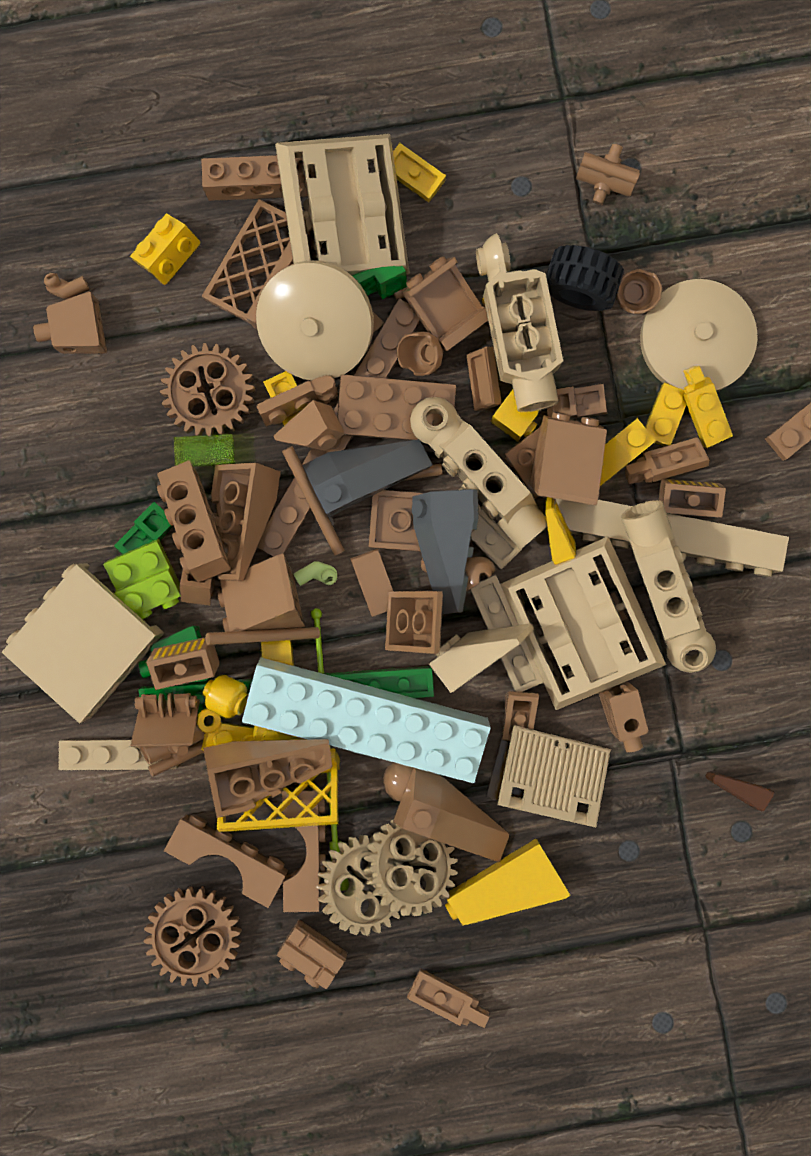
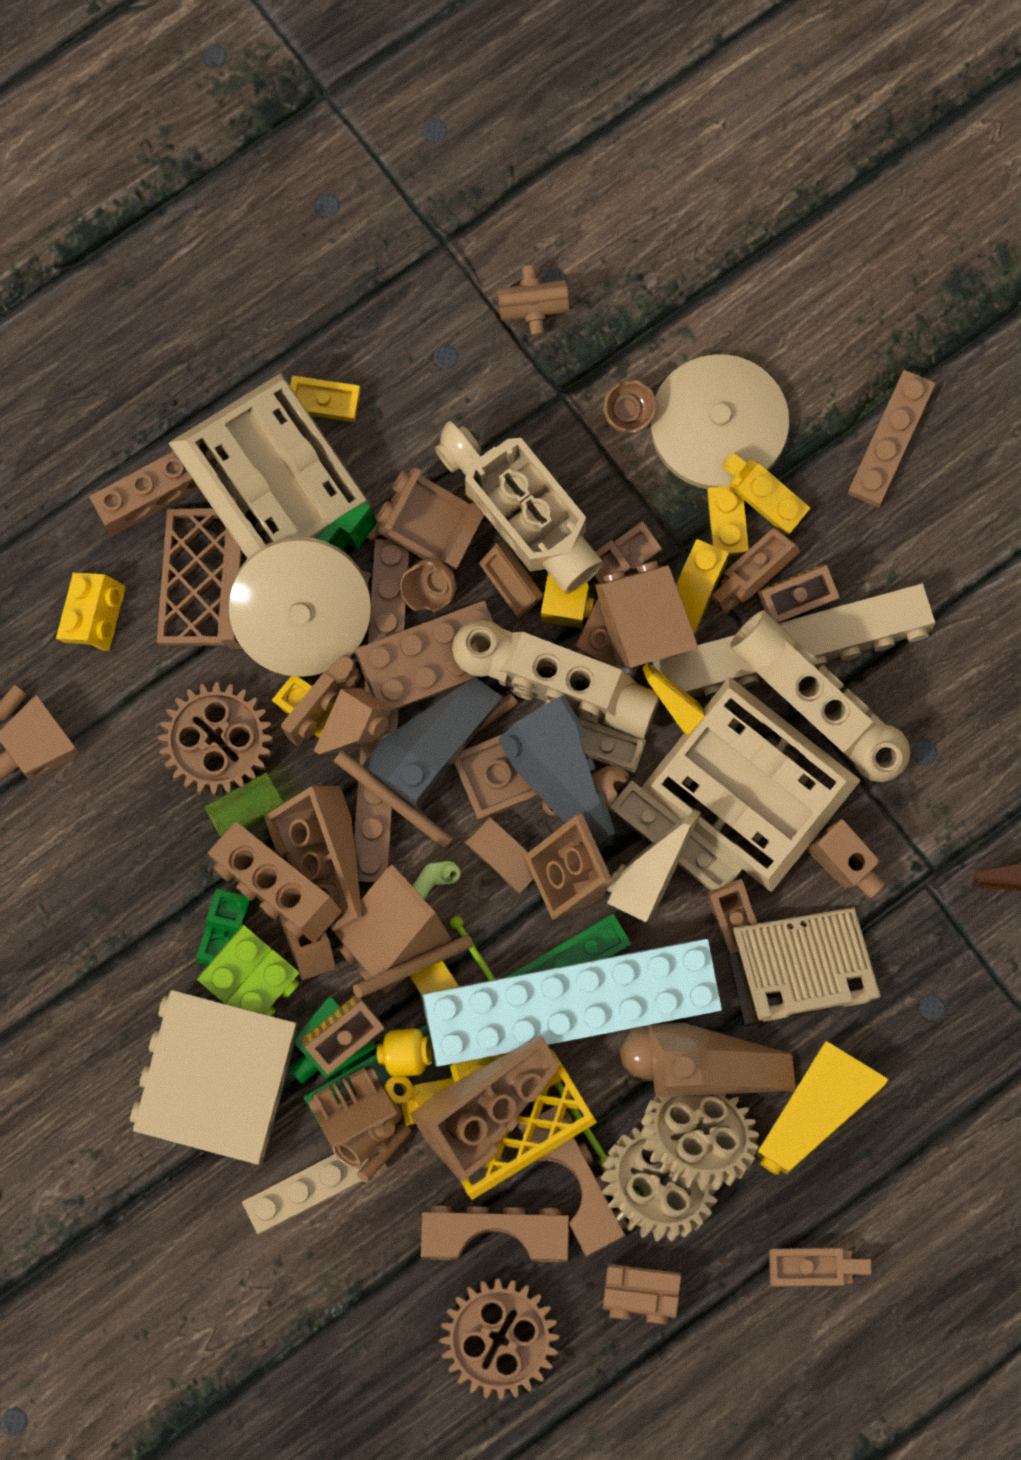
camera: 25 degrees left, 10 degrees down
black tyre [546,245,624,311] -> none

